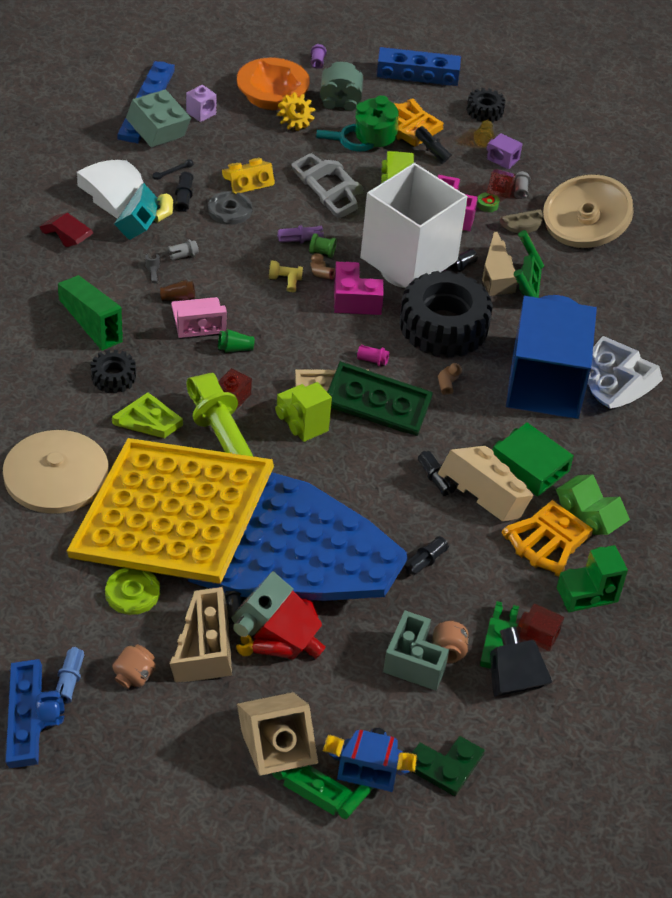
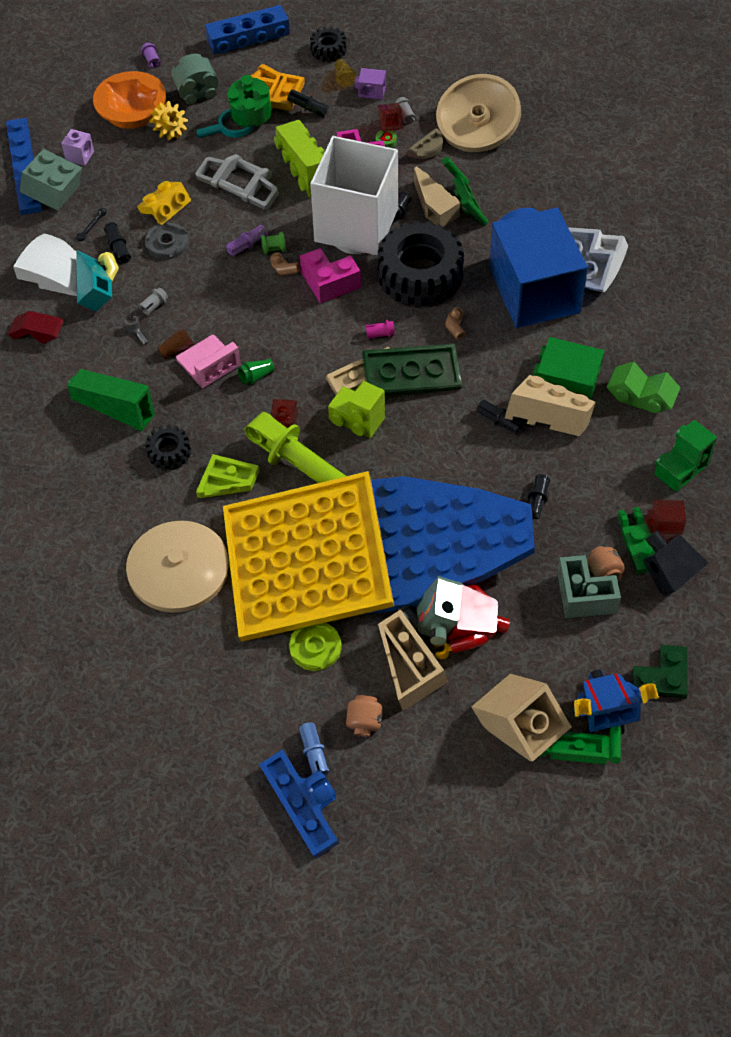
camera: 20 degrees left, 10 degrees up
light yellow piece [269,260,303,292] -> none
light orange plate [502,500,593,577] -> none

